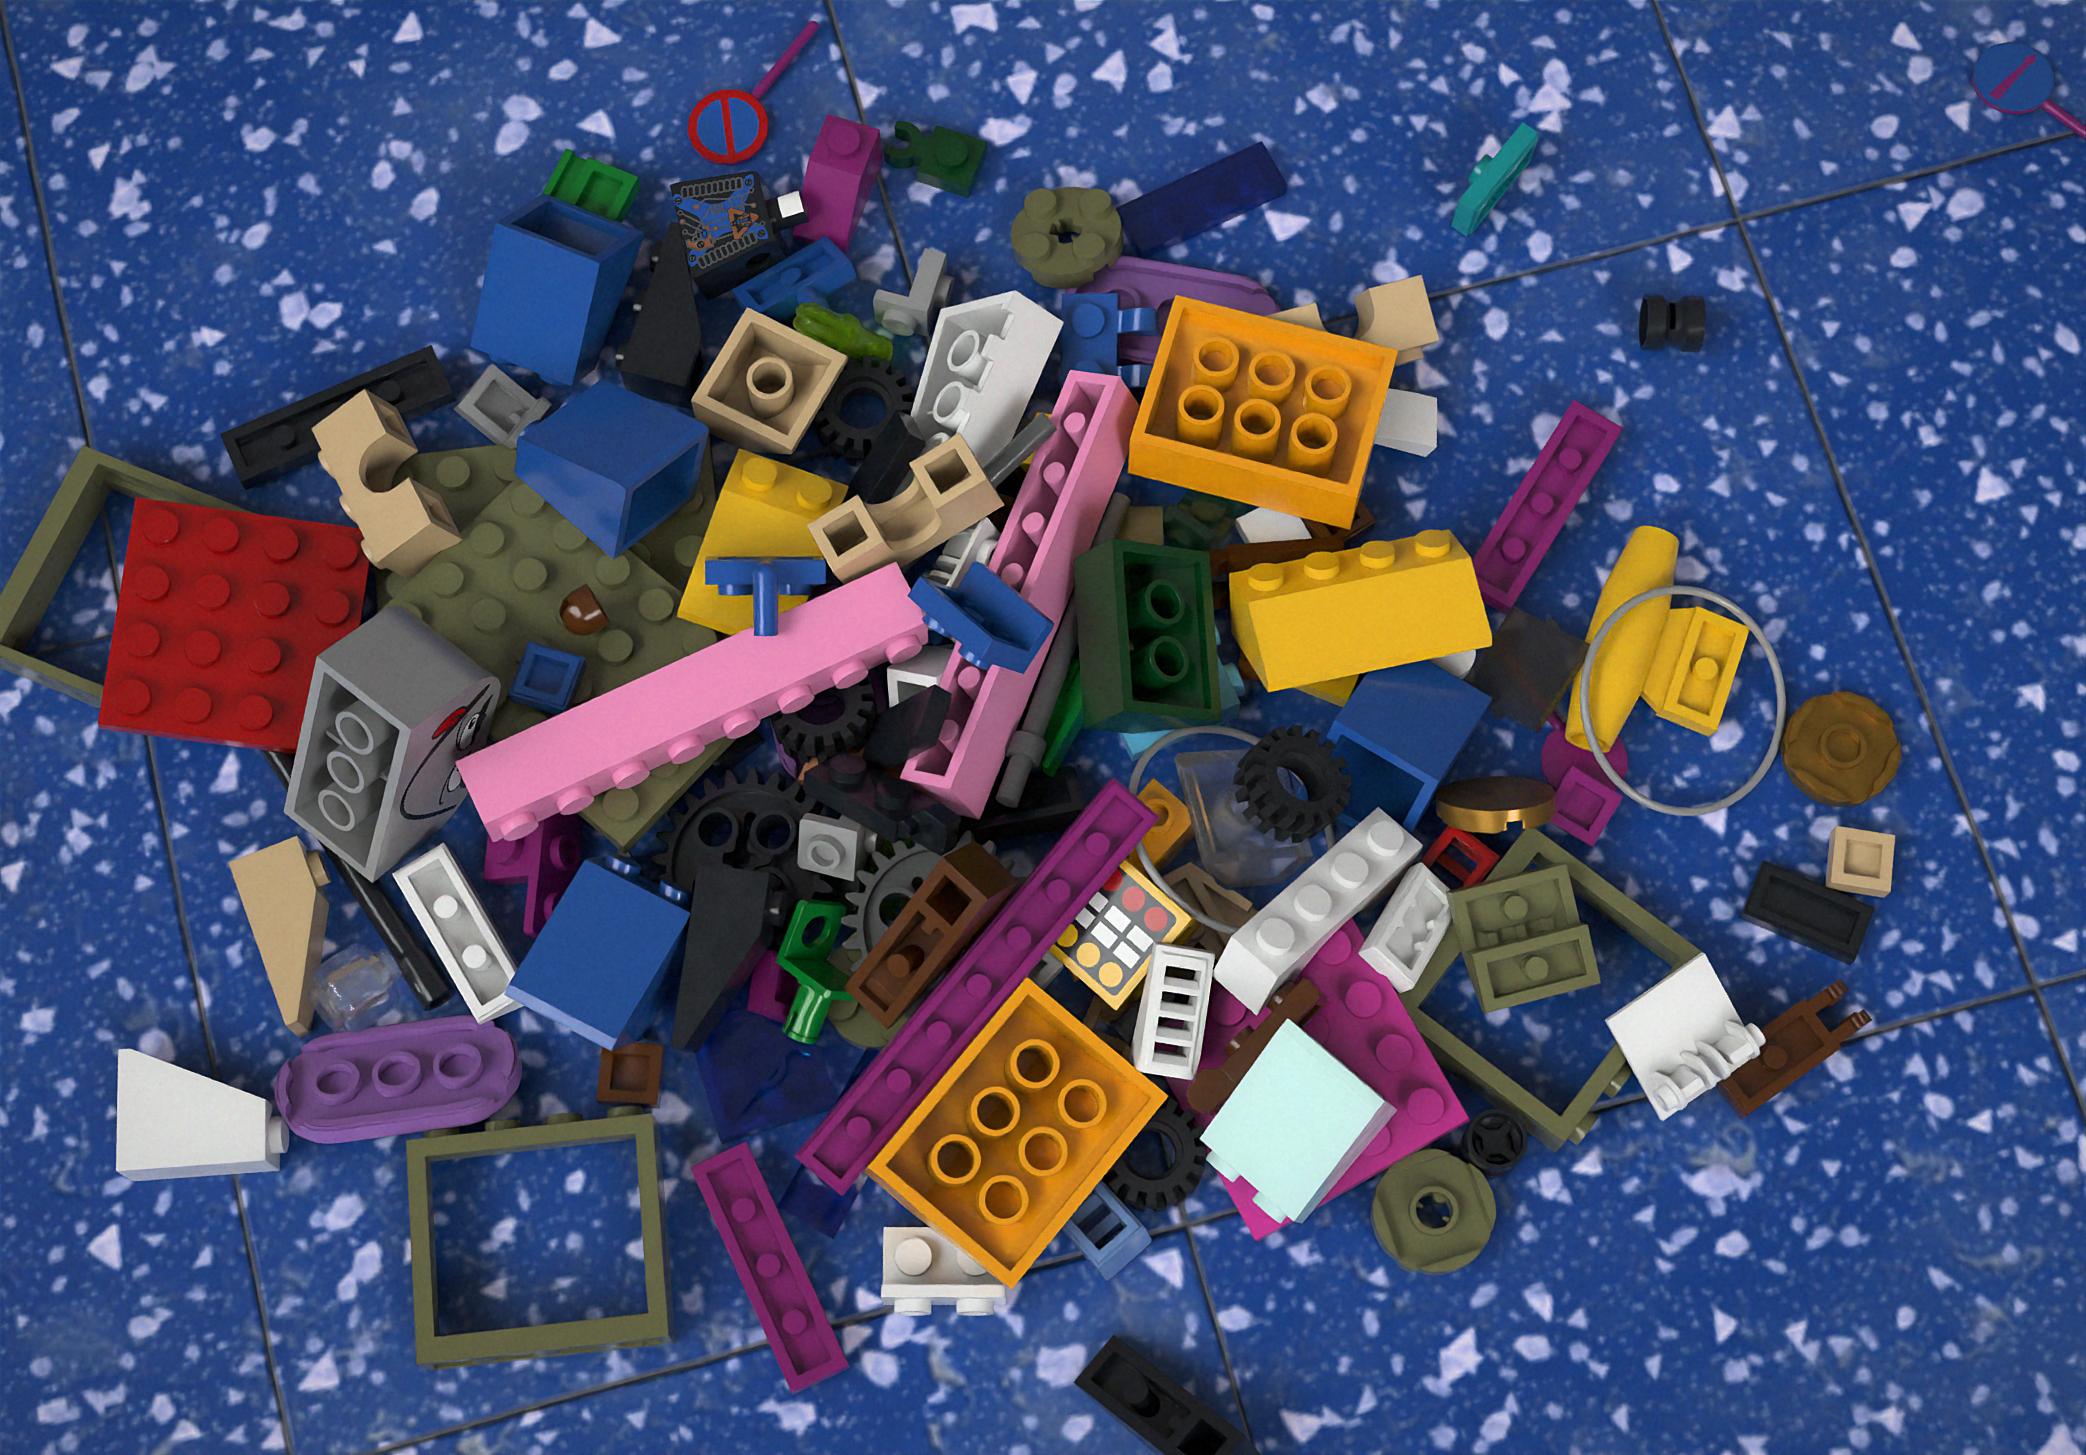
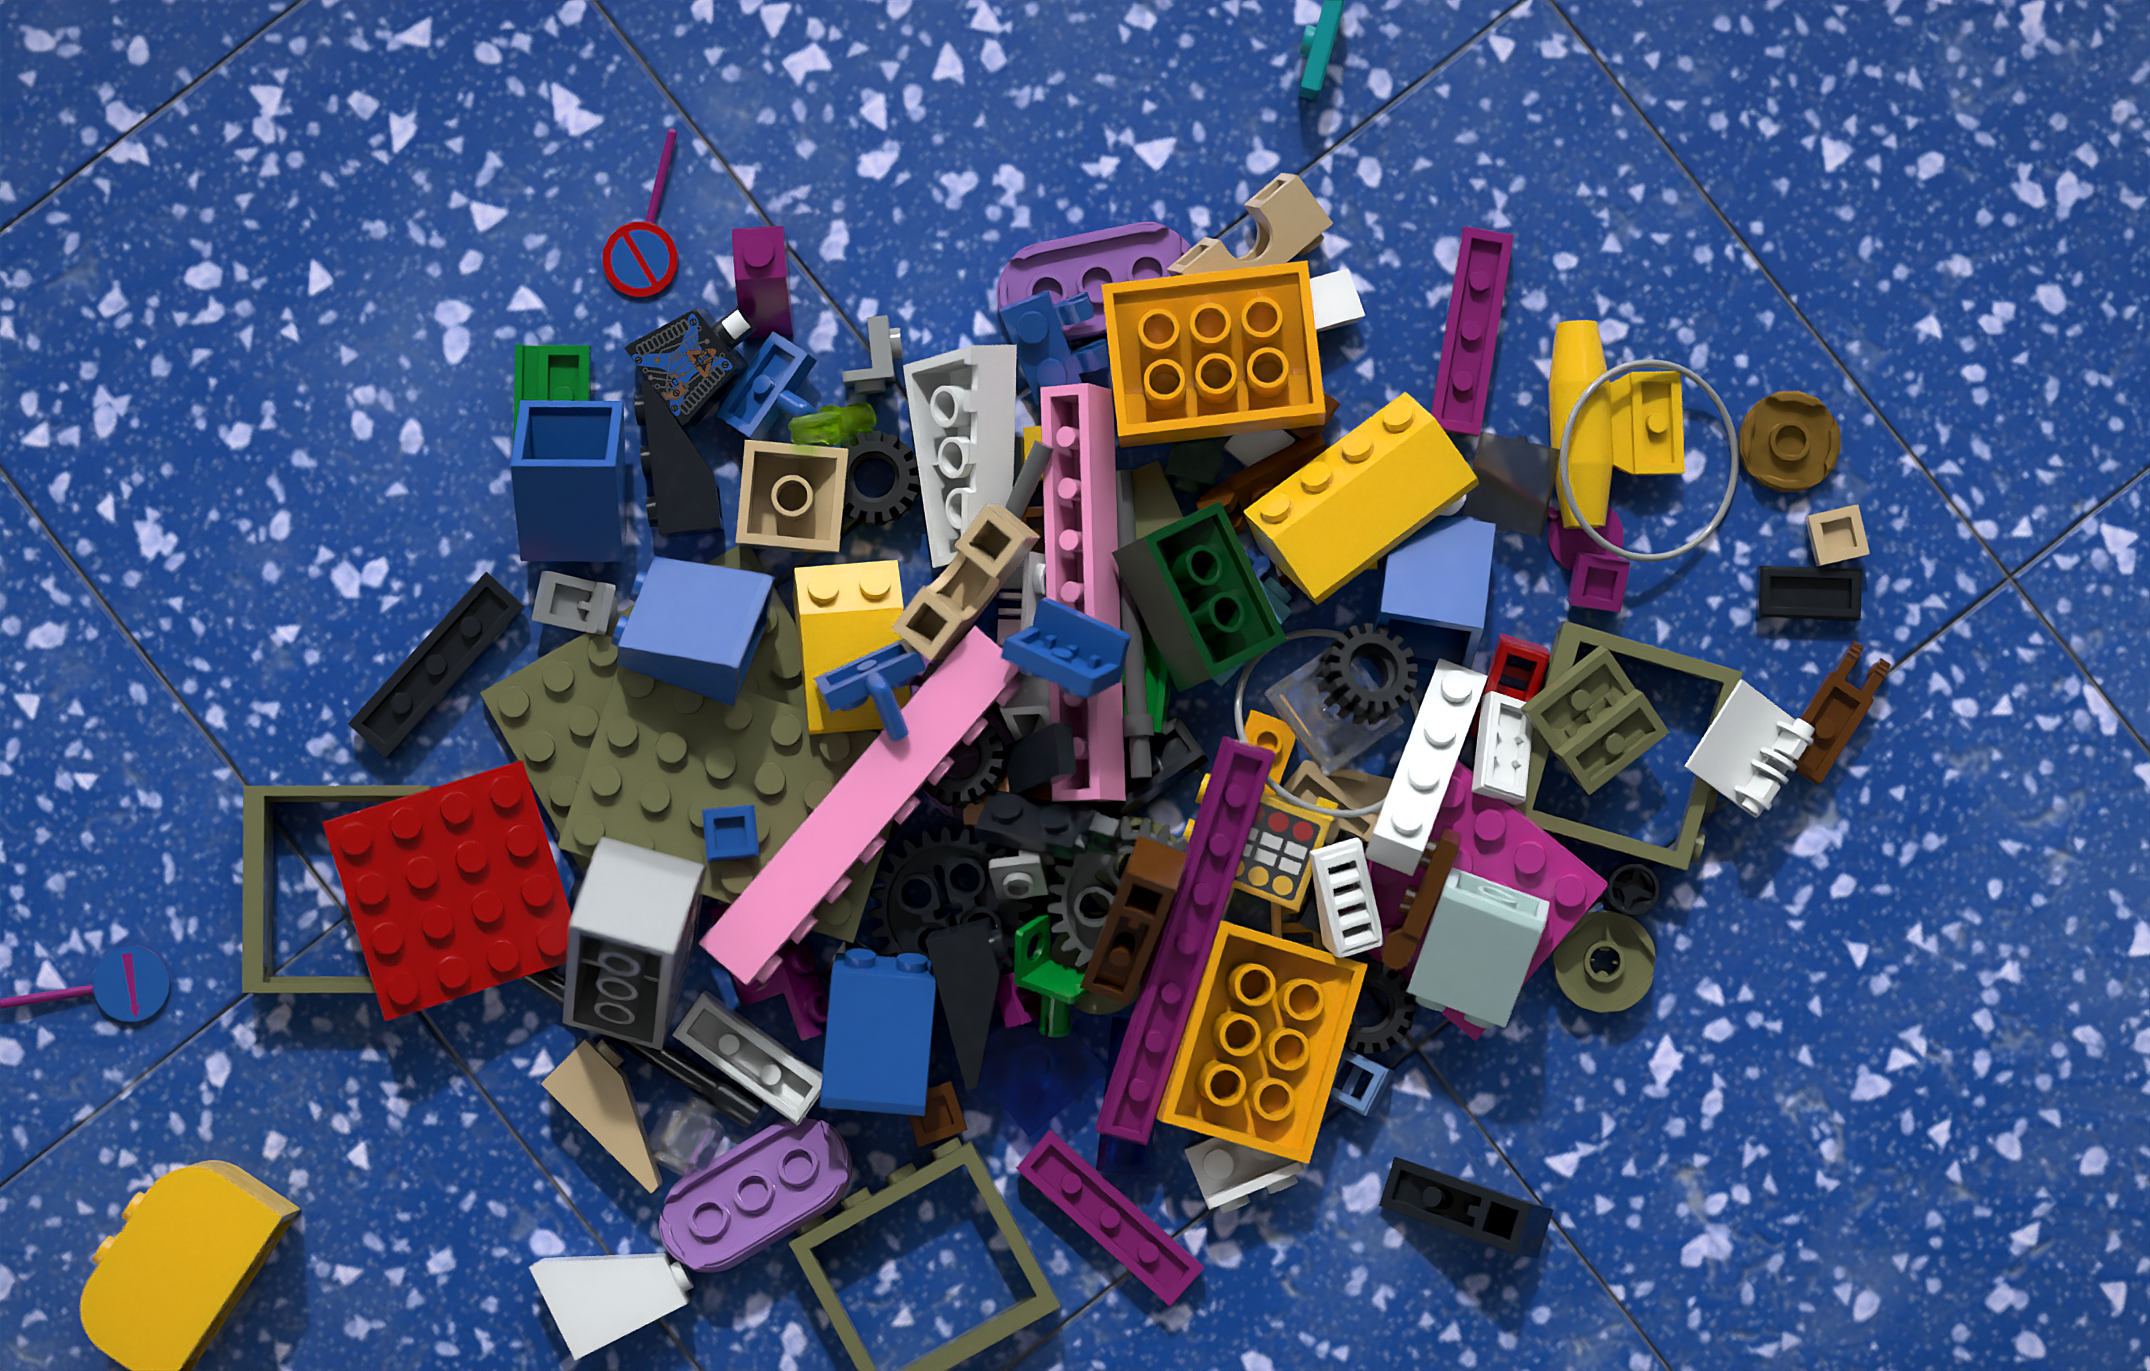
camera: 25 degrees left, 15 degrees up
tan arch [311,389,463,579] -> none
reddish brown hinge [559,583,610,636] -> none
black tile [844,410,926,504] -> none
dark green plate [884,121,988,198] -> none
olive plate [1011,187,1124,289] -> none
clear blue tile [1116,141,1288,259] -> none
pearl gold tile [1436,776,1556,833] -> none
black wheel [1639,294,1706,352] -> none

